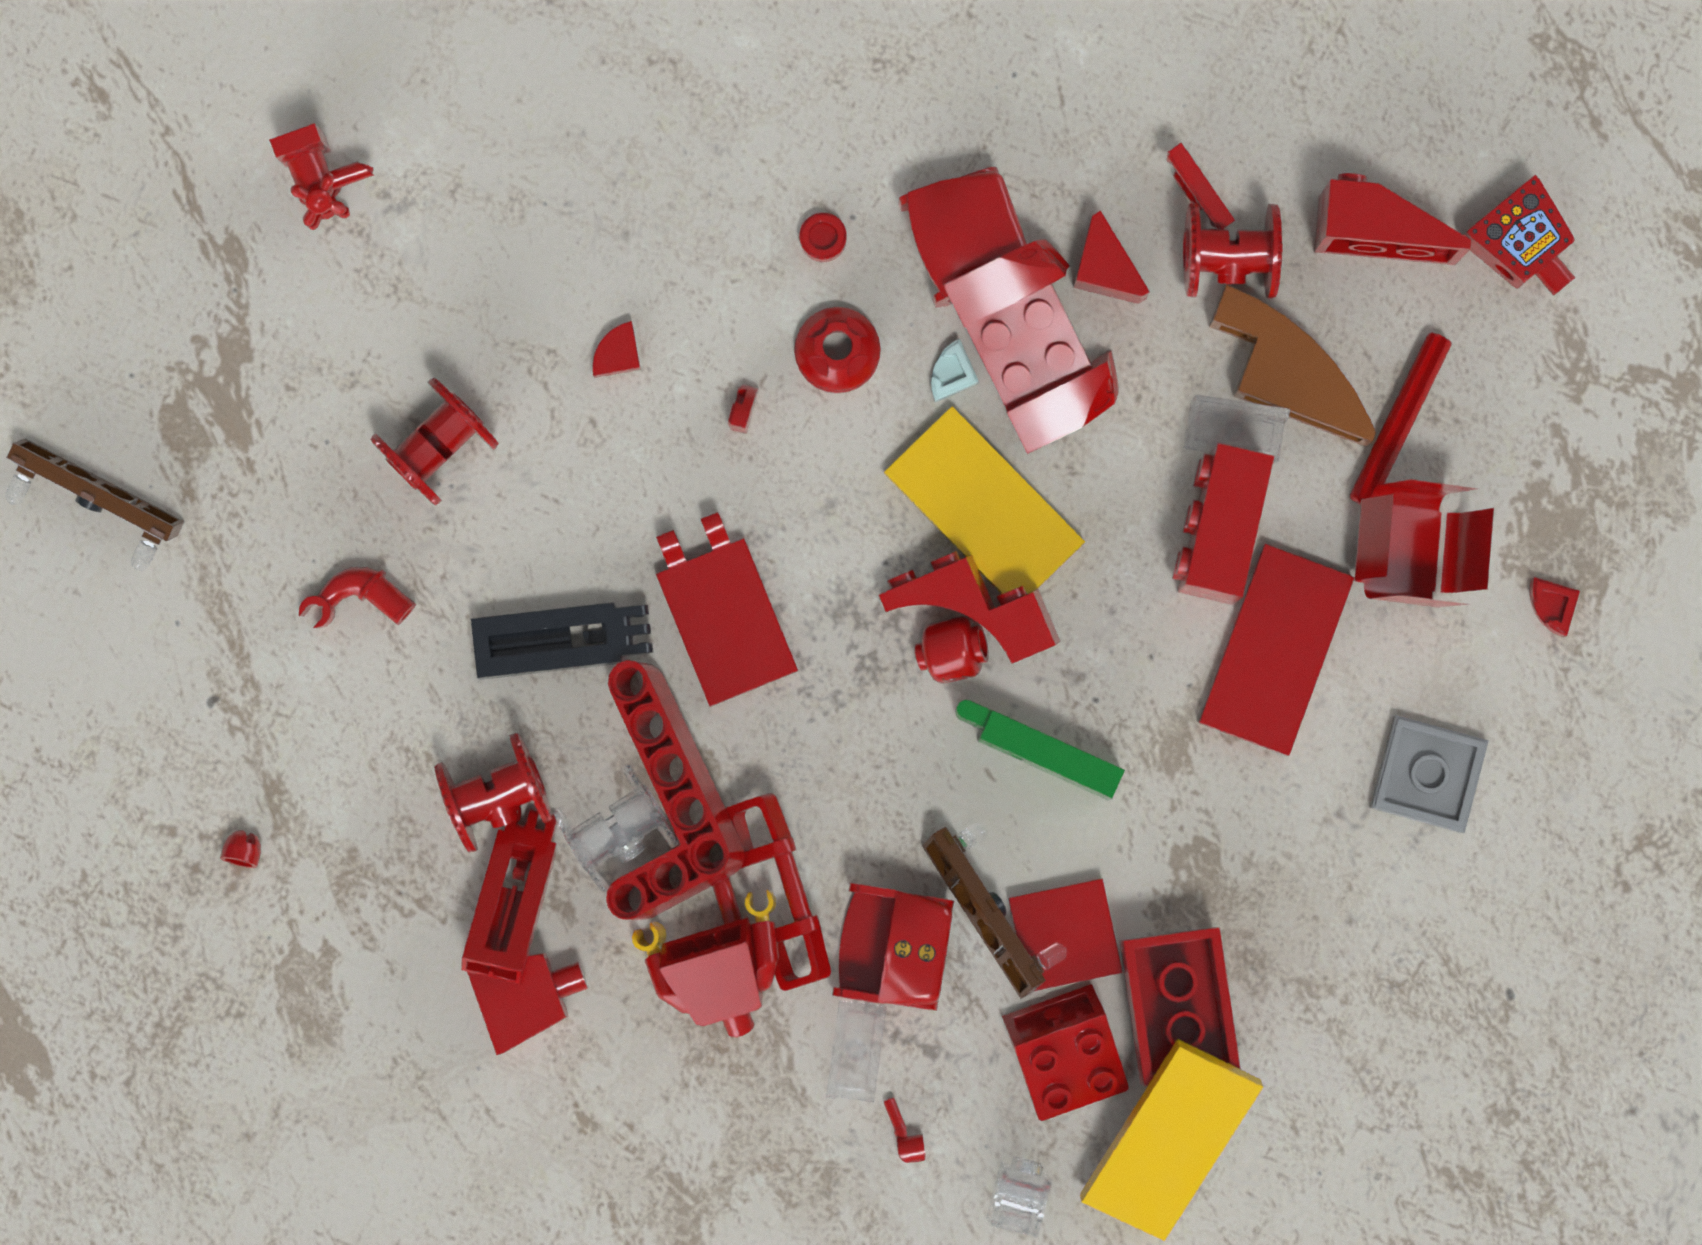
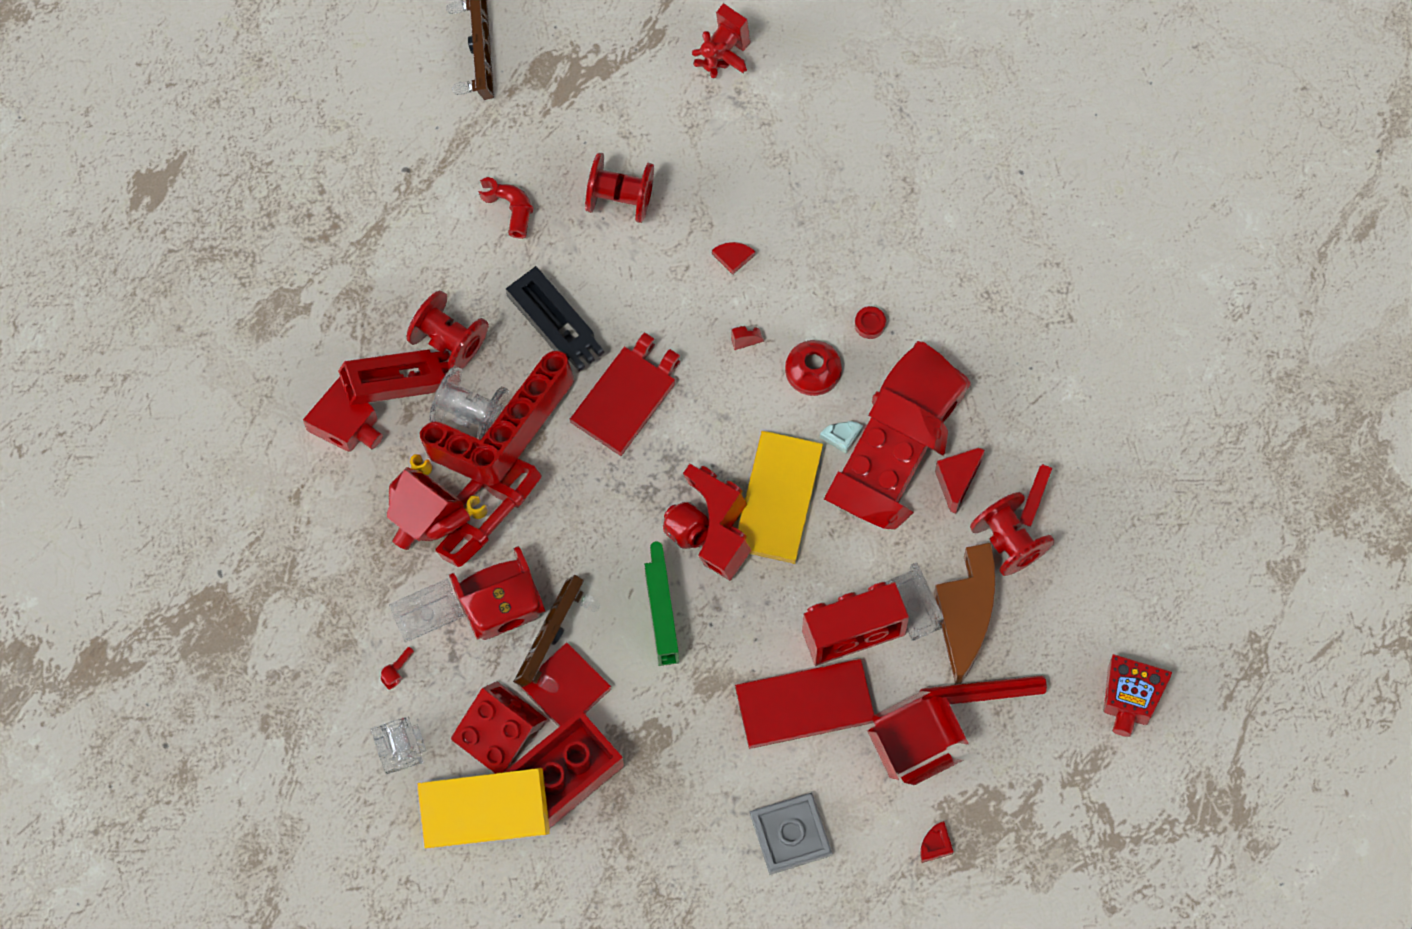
camera: 60 degrees right, 15 degrees down
red hinge [220,830,261,868] -> none
red slope [1314,173,1471,265] -> none

